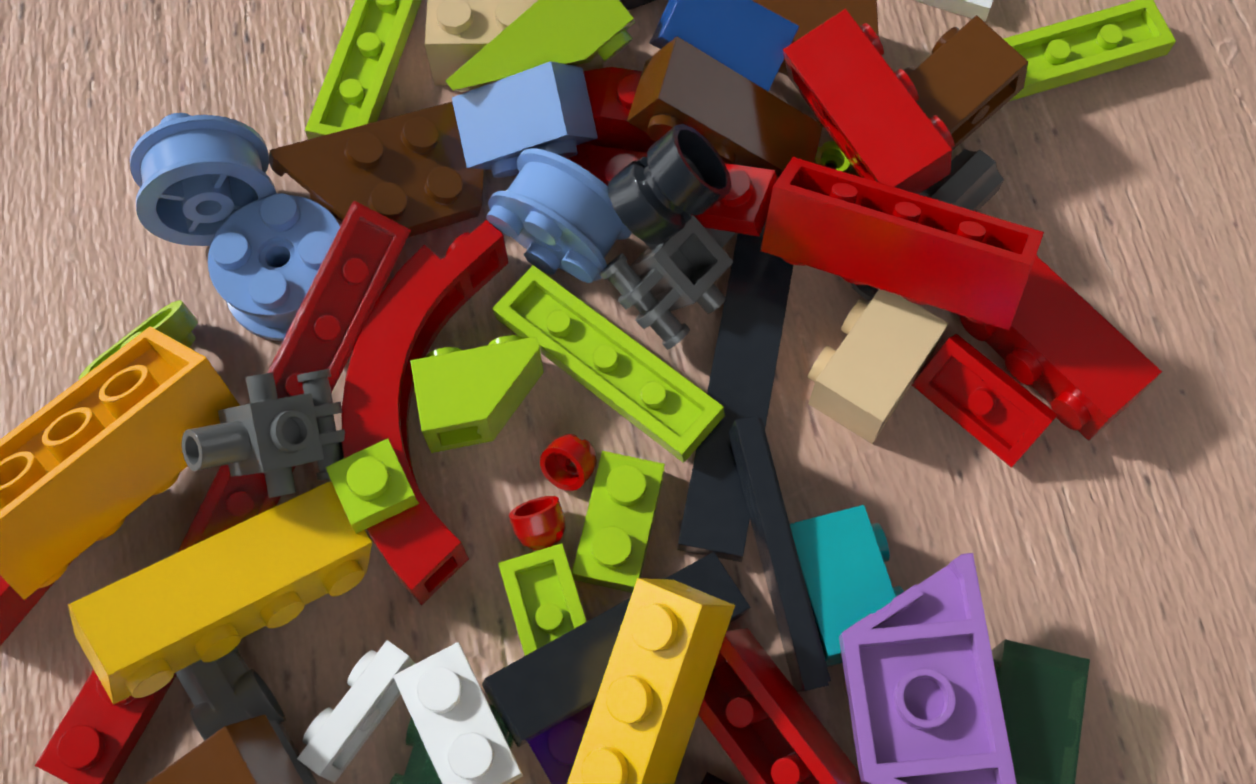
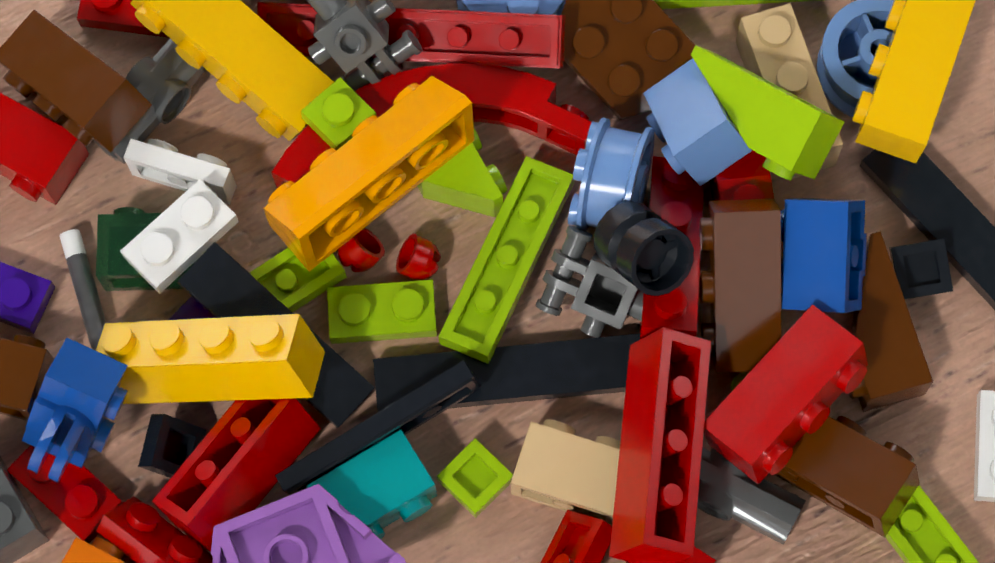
camera: 75 degrees right, 5 degrees up
none -> light orange slope [263,76,475,272]
none -> lime plate [437,438,513,518]

